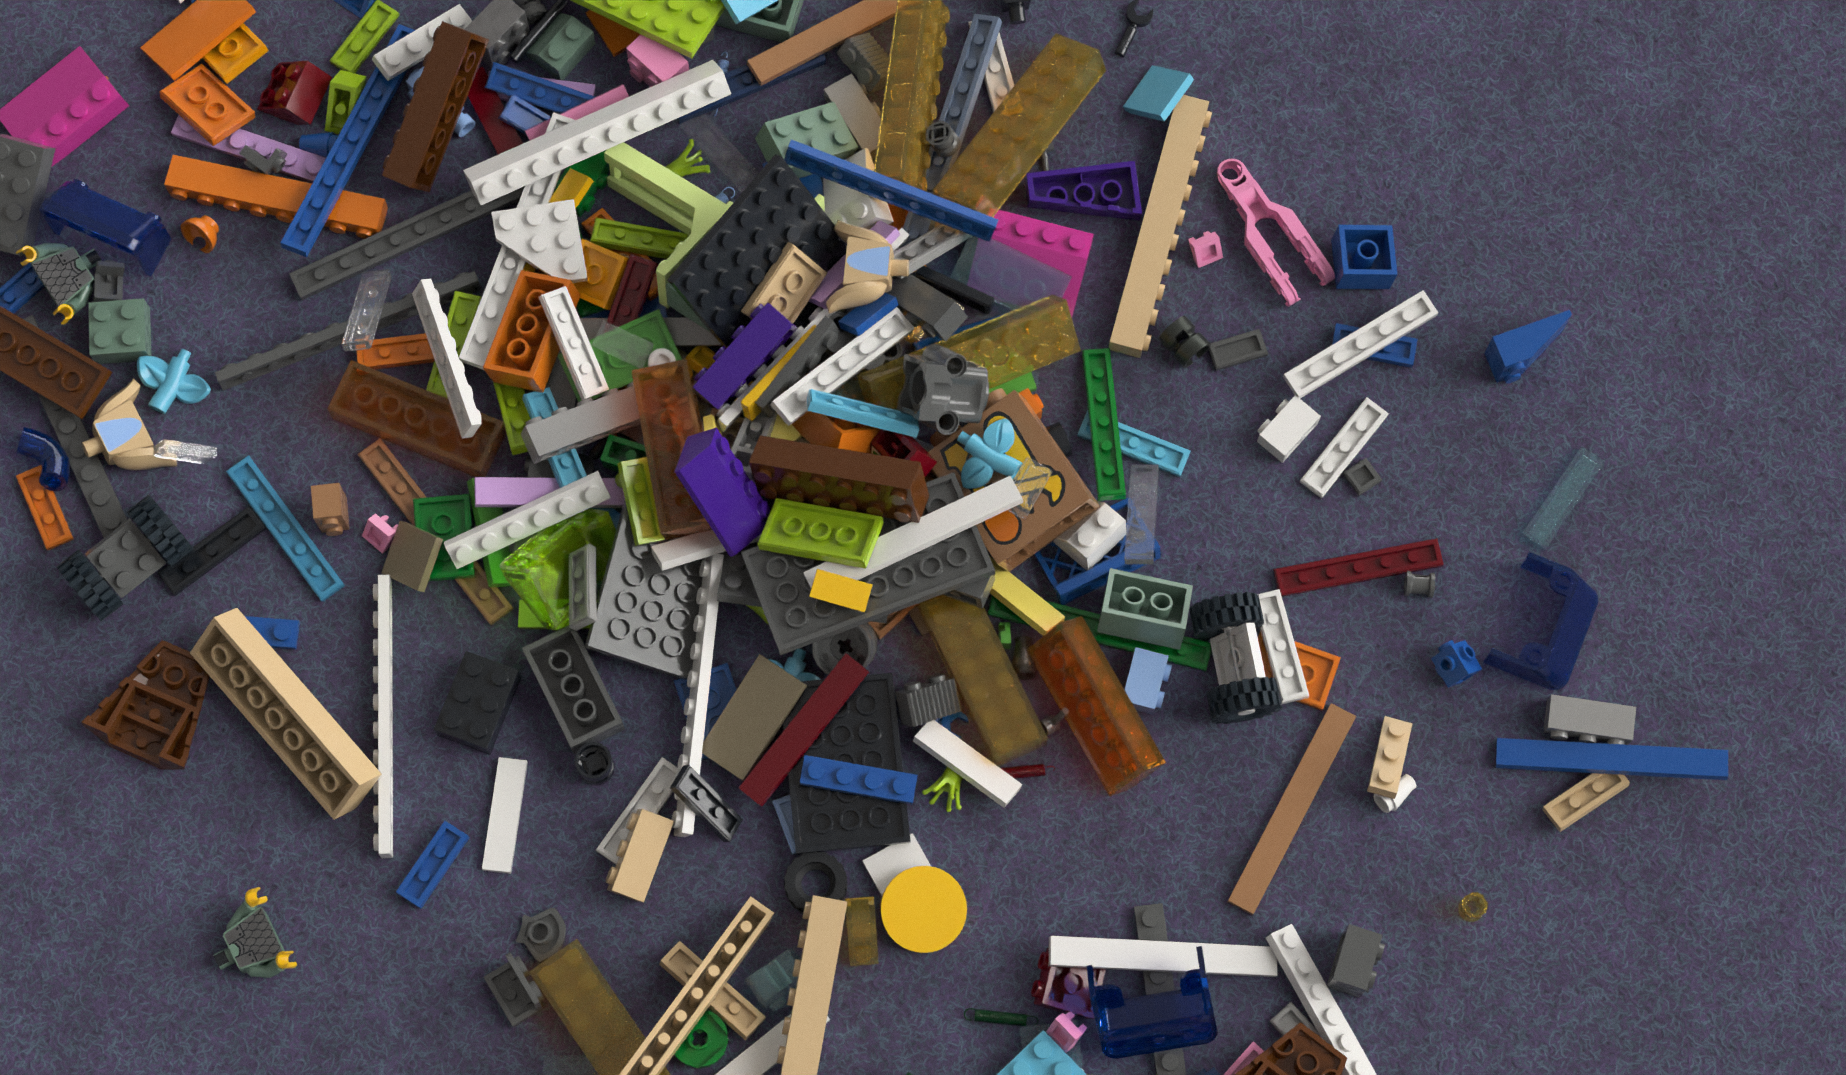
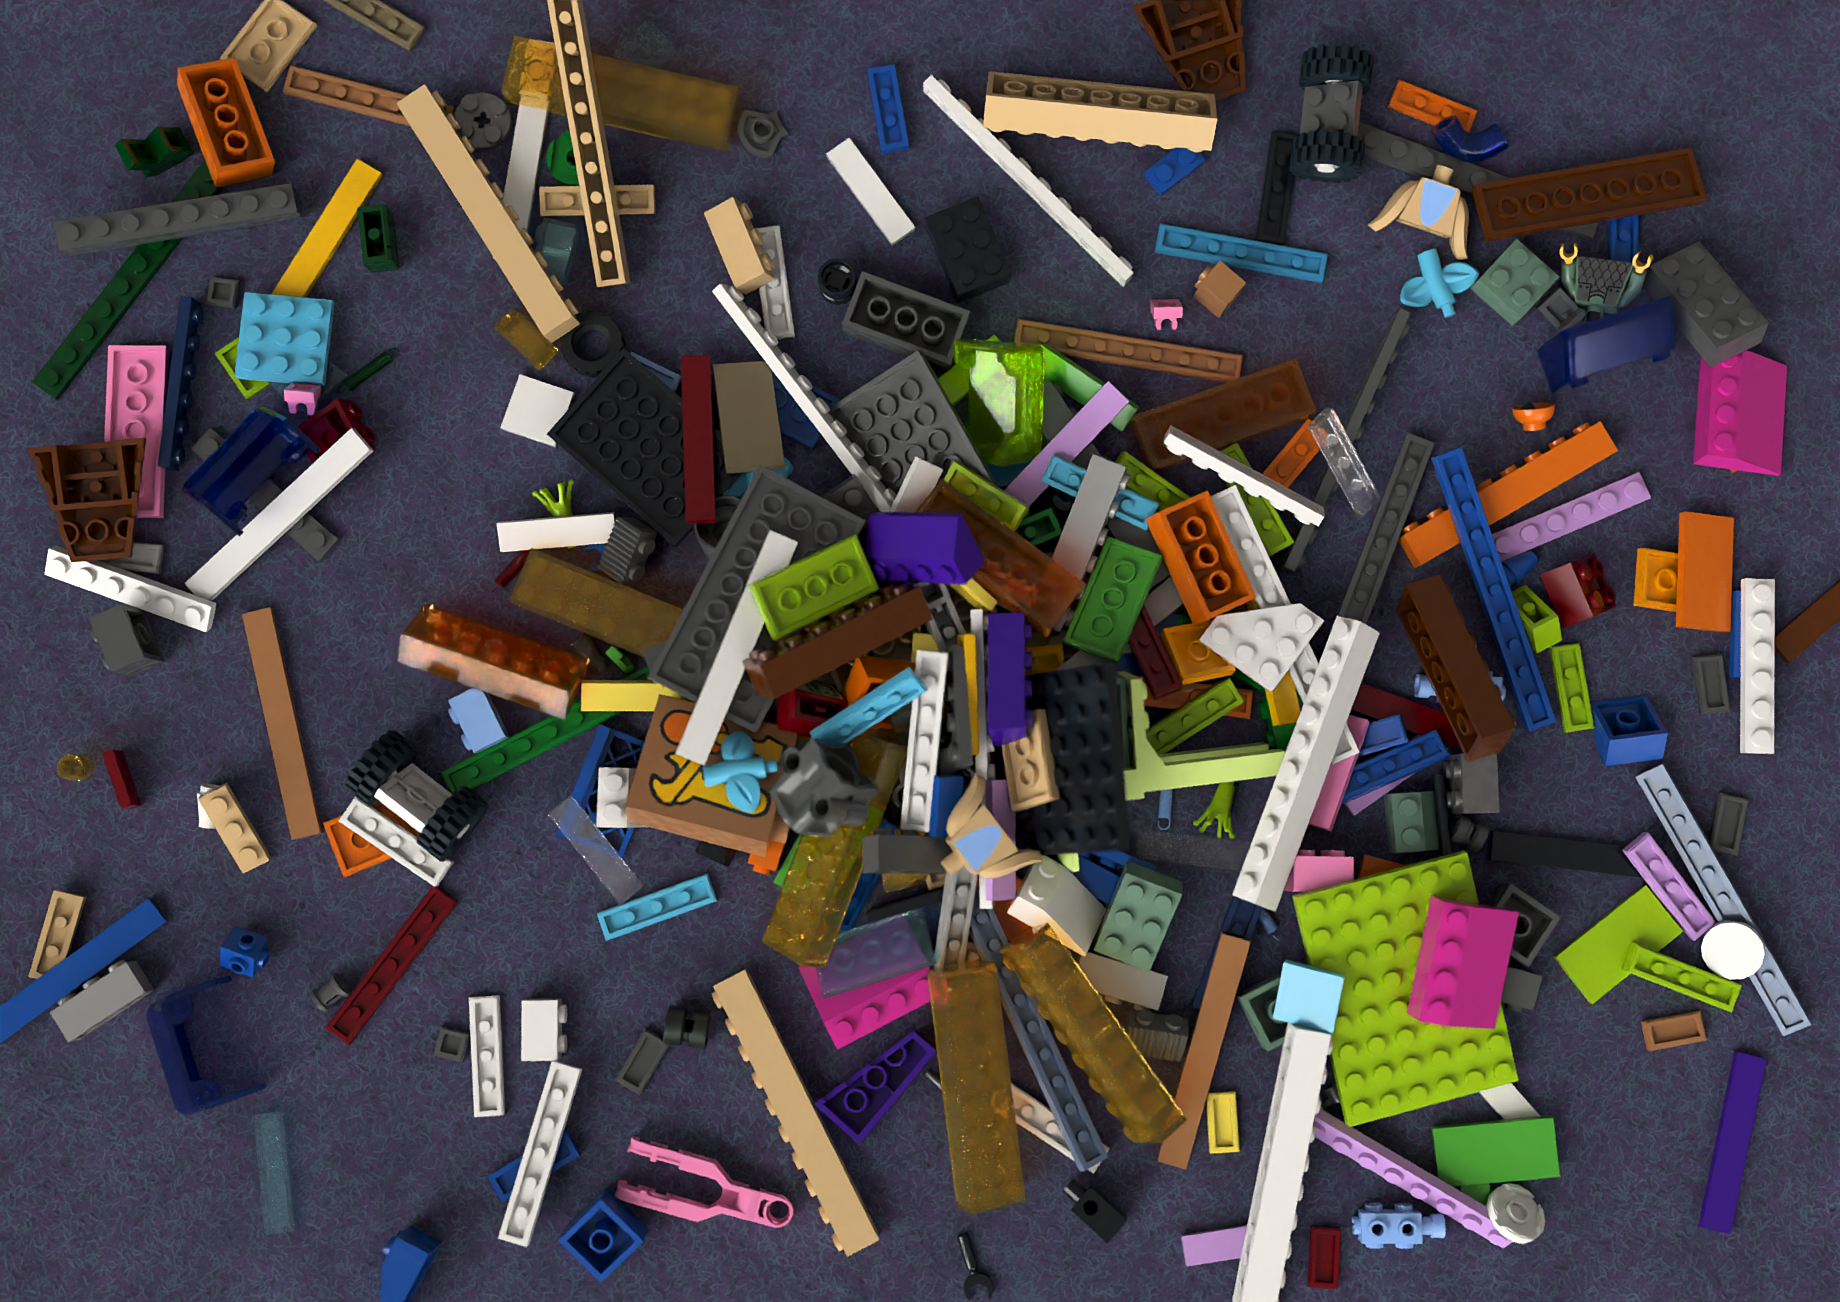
camera: 135 degrees right, 10 degrees up
clear tile [153,439,217,464] -> none
orange tile [159,63,256,146] -> none
dark grey bracket [239,145,287,175] -> none
white plate [372,4,472,81] -> none
dark tan tile [381,521,443,592] -> none
green tile [413,494,475,581] -> none
white plate [444,471,611,569] -> none
dark grey bracket [484,952,545,1028] -> none
white tile [539,286,609,400] -> none
light grey tile [569,544,597,631] -> none
clear tile [591,320,654,370] -> none
white tile [648,348,676,377] -> none
black tile [670,765,743,842] -> none
blue tile [784,139,998,242] -> none
blue plate [799,755,918,805] -> none
yellow tile [809,569,872,613] -> none
yellow tile [880,866,967,953] -> none
dark grey wheel [926,121,960,157] -> none
clear tile [1007,457,1053,521] -> none
dark grey hand [1038,708,1069,736] -> none
green tile [1082,348,1126,501] -> none
sand green brick [1097,568,1193,650] -> none
medium azure tile [1123,65,1194,121] -> none
bright pink tile [1188,231,1223,268] -> none
none -> dark red tile [103,750,141,809]

